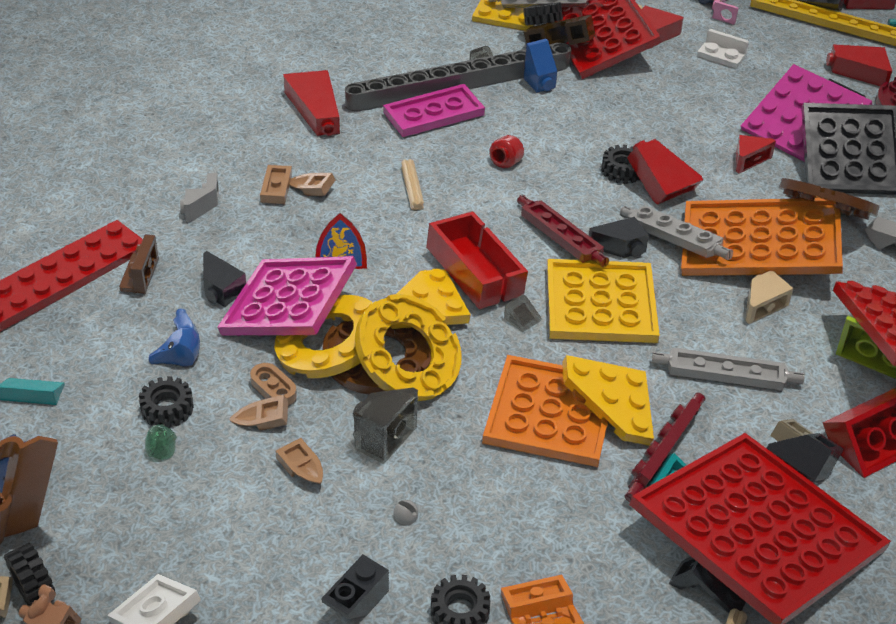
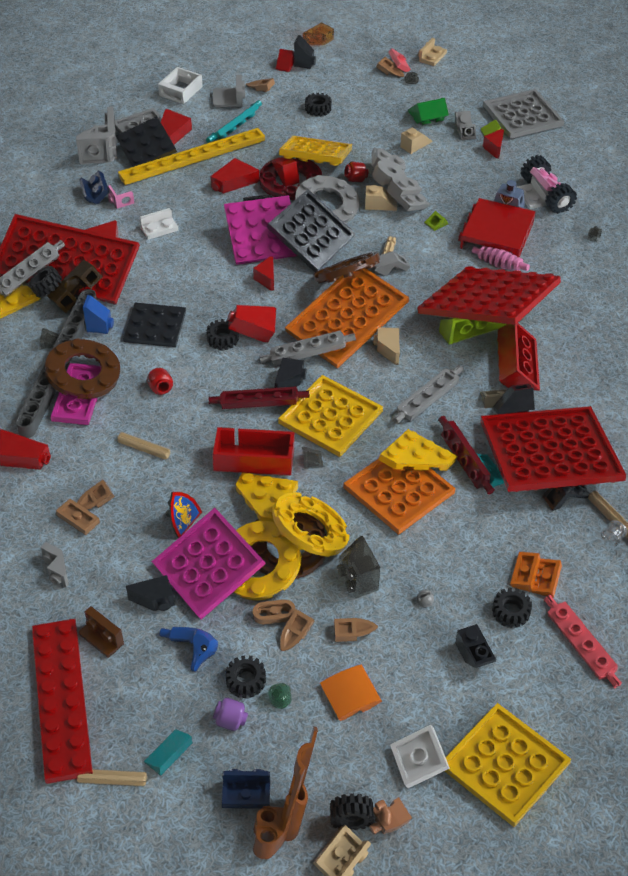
camera: 55 degrees left, 5 degrees up
none -> reddish brown plate [45,338,120,399]
none -> black plate [123,302,186,347]
none -> medium lavender head [213,698,248,731]
none -> orange slope [320,664,382,721]

